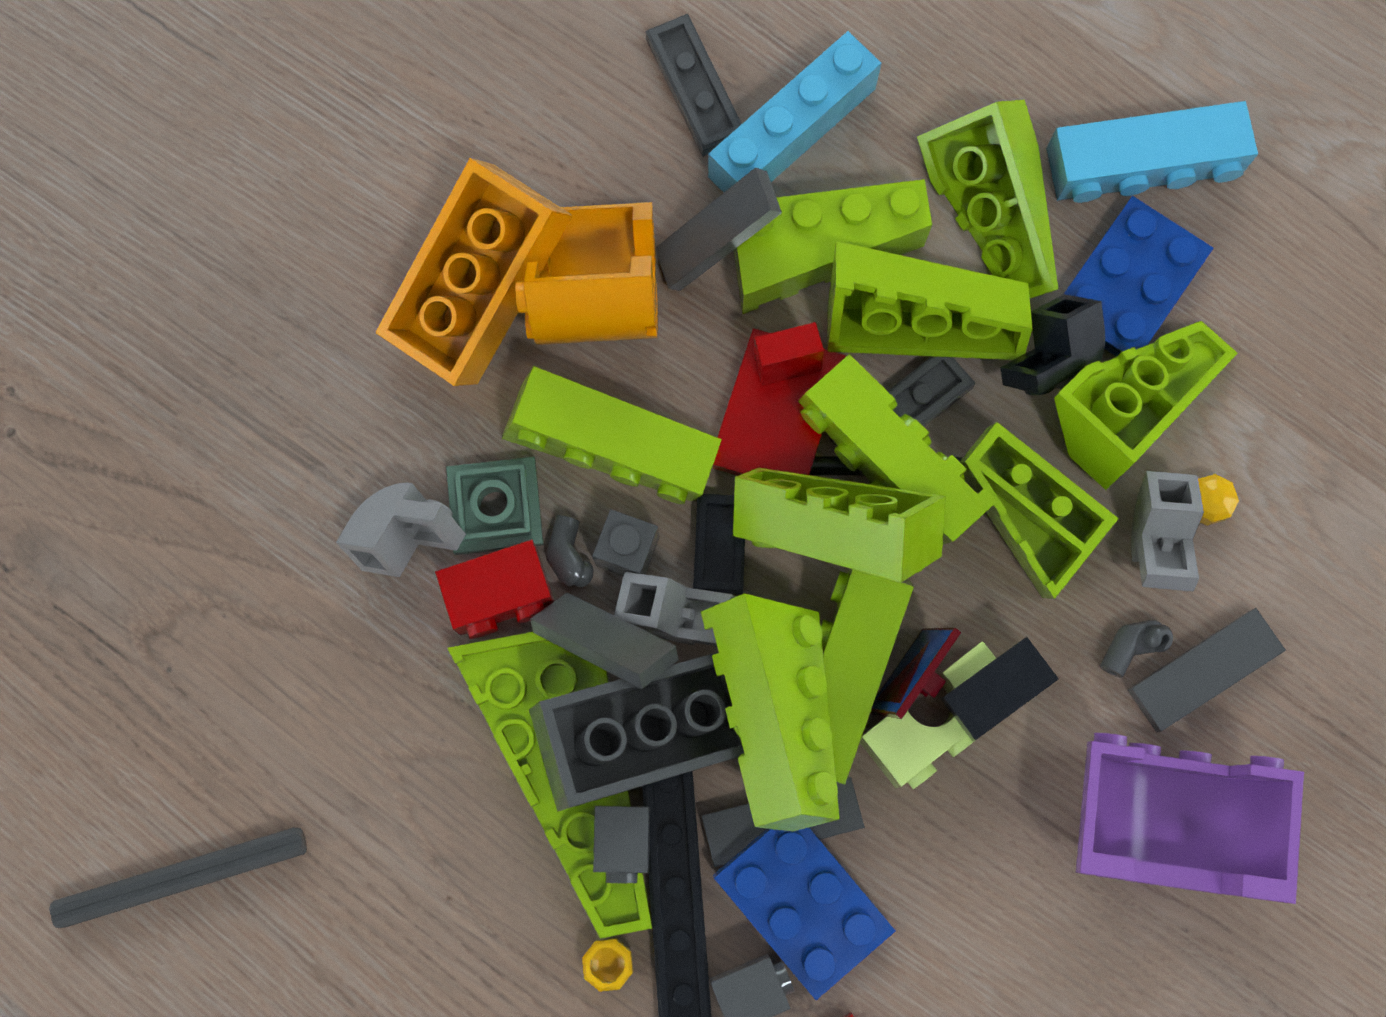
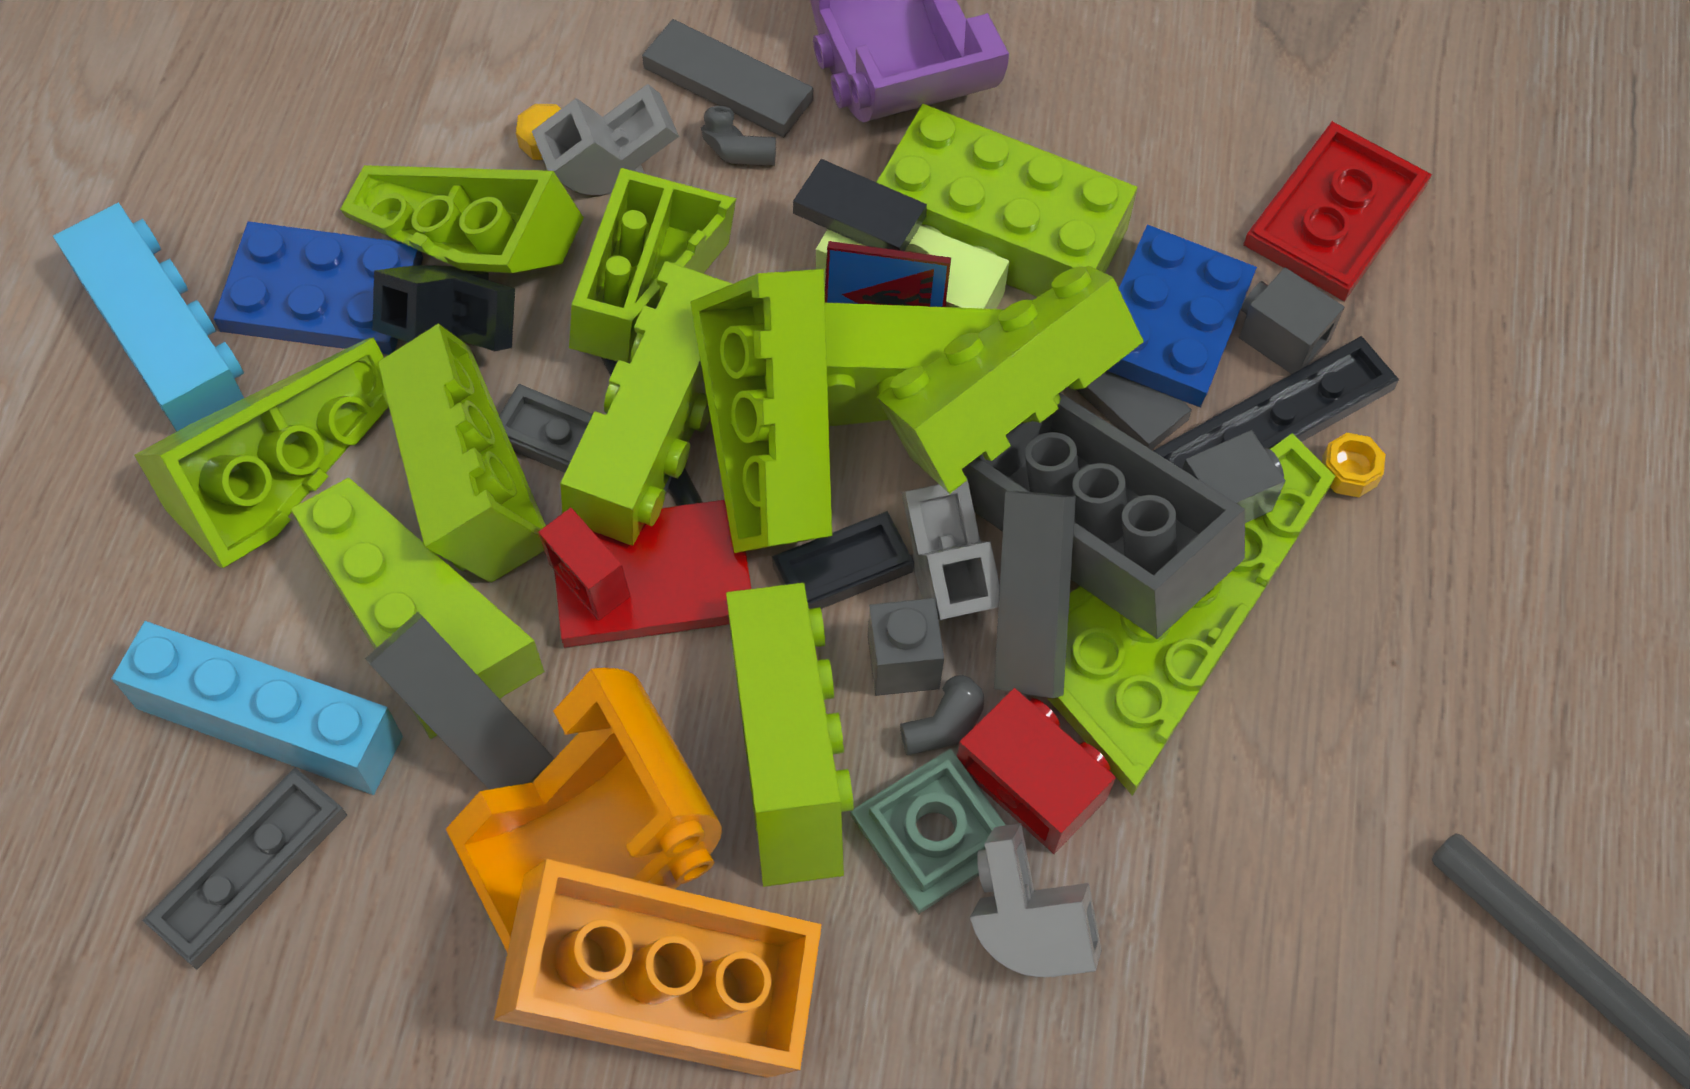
camera: 120 degrees left, 15 degrees down
none -> lime brick [877,104,1138,297]

